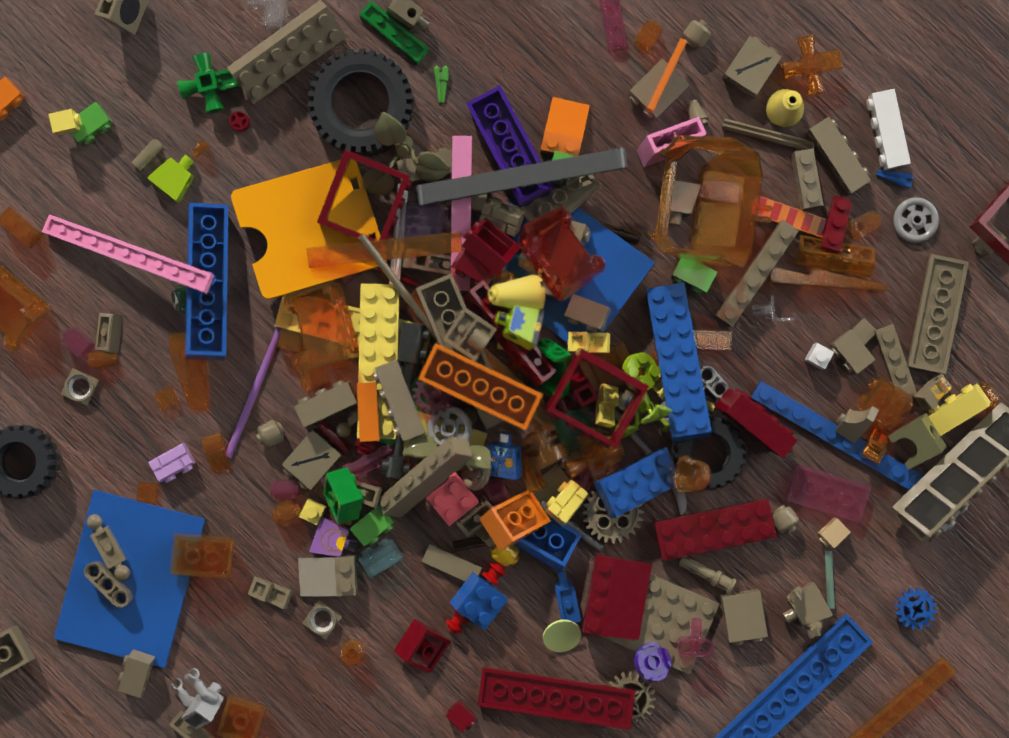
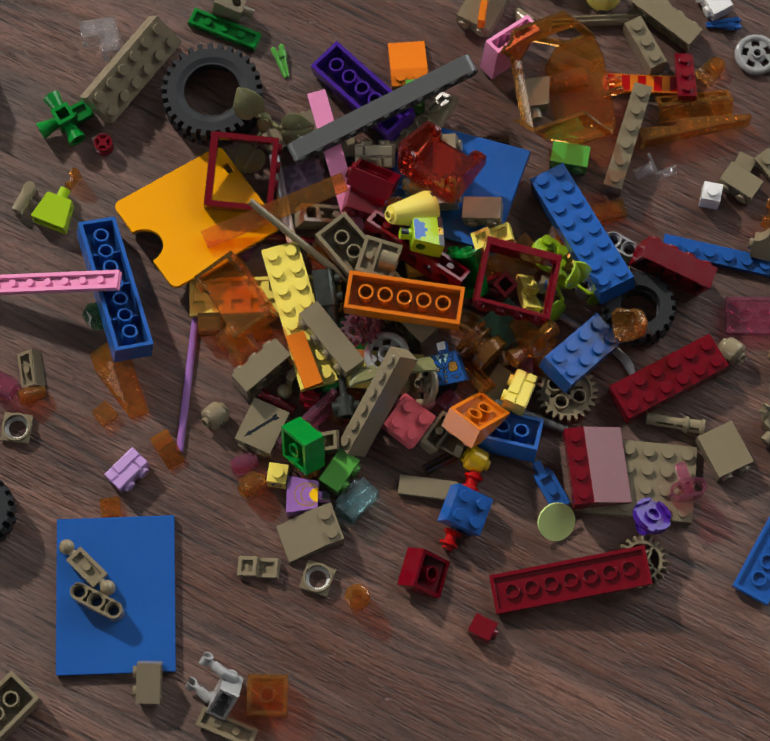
camera: 15 degrees left, 15 degrees down
clear orange brick [169,532,234,578] -> none

